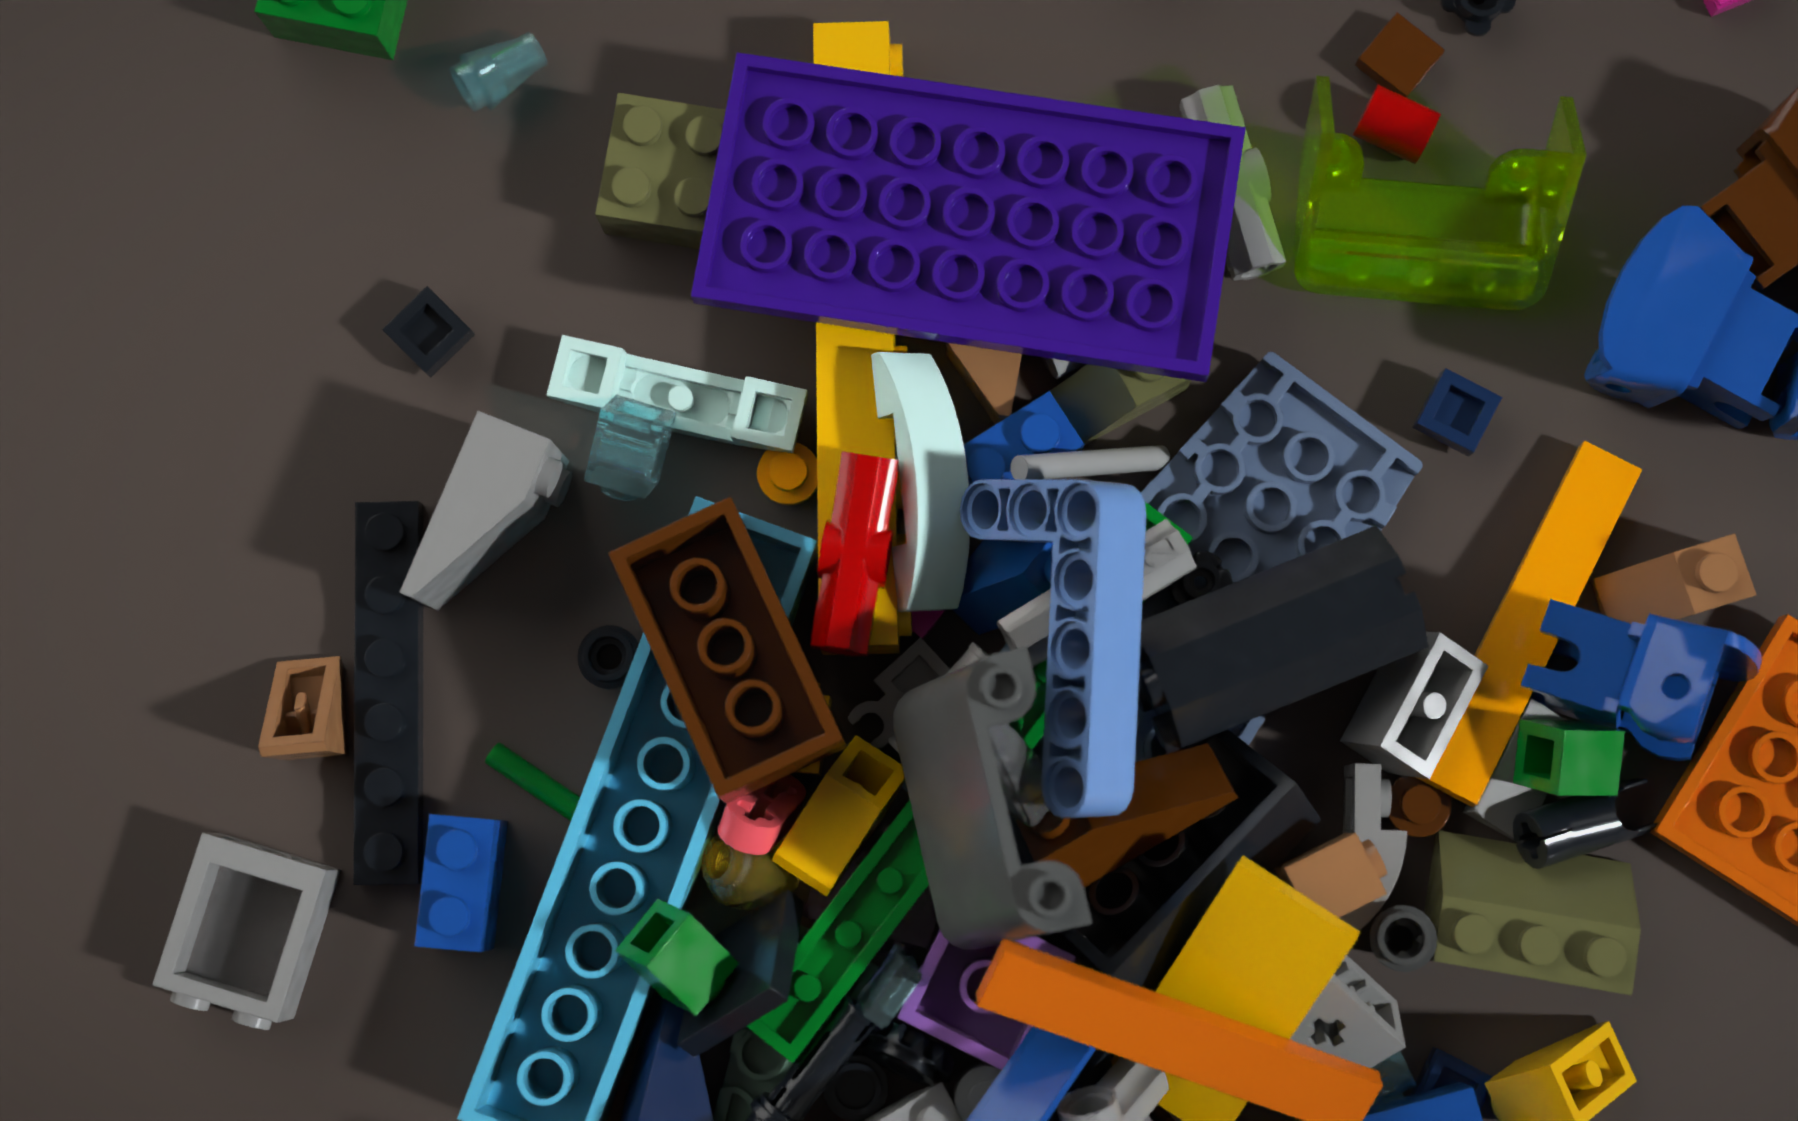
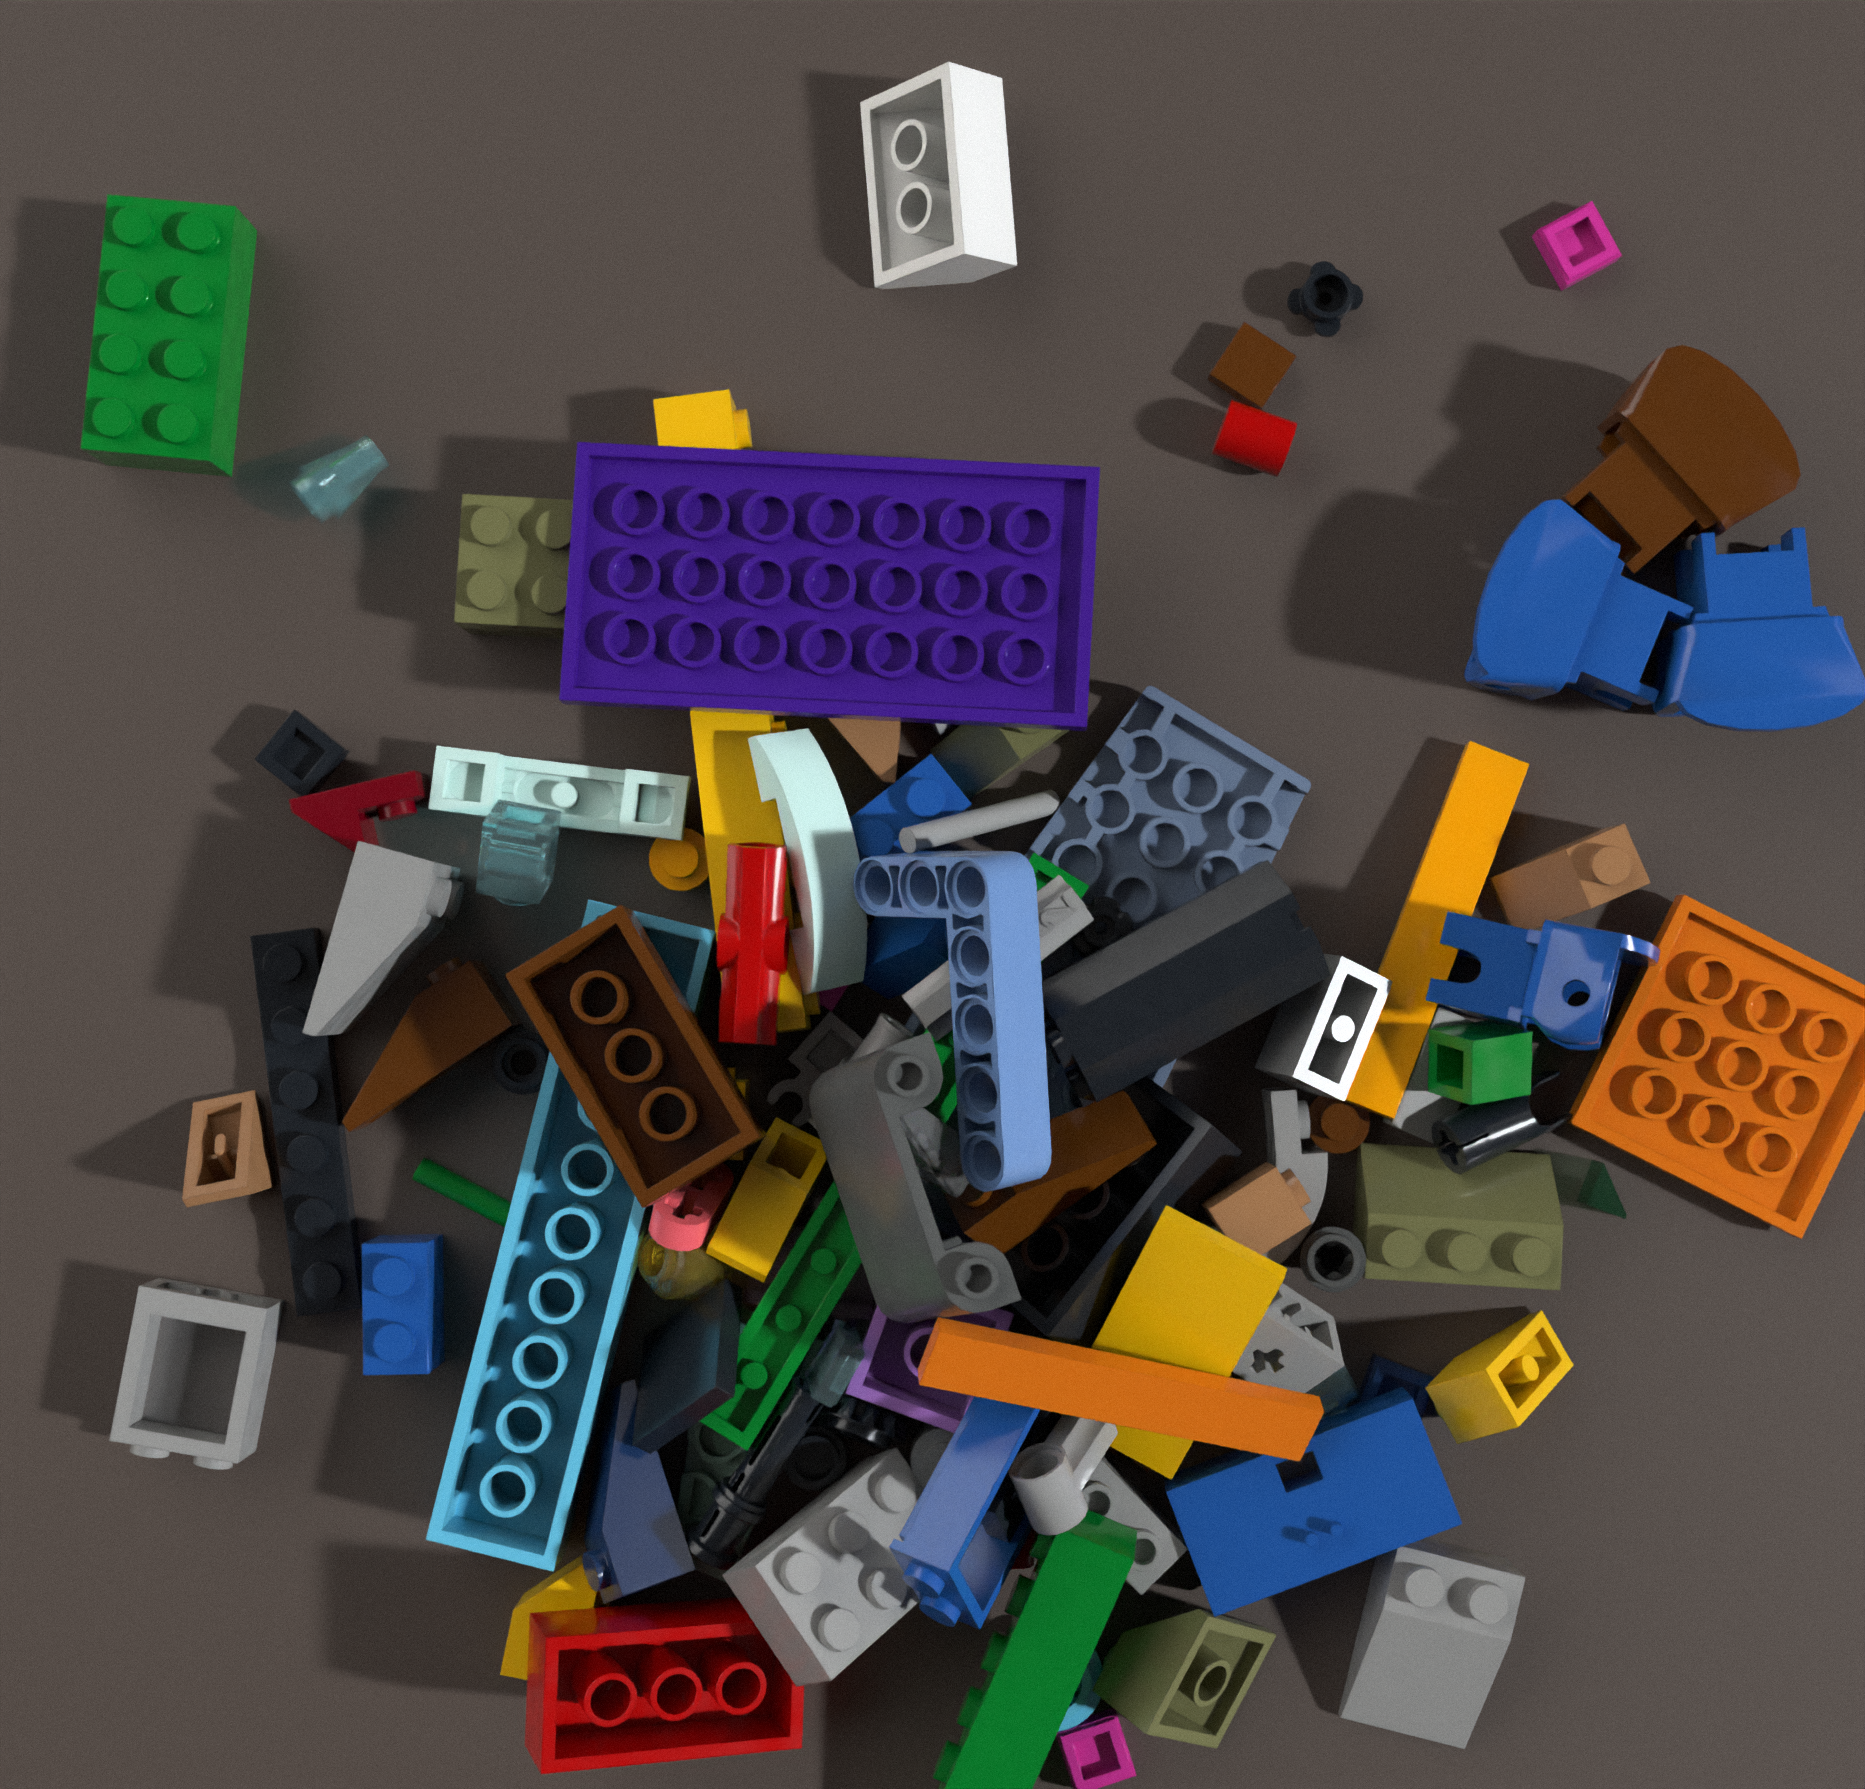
camera: 15 degrees left, 5 degrees up
green brick [615,899,739,1016] -> none
piece [1179,84,1286,281] -> none
clear neon green windscreen [1293,75,1587,310] -> none
dark blue plate [1412,368,1502,457] -> none
none -> dark red slope [288,770,431,853]
none -> reddish brown slope [342,957,523,1132]
none -> clear green piece [1577,1160,1627,1219]

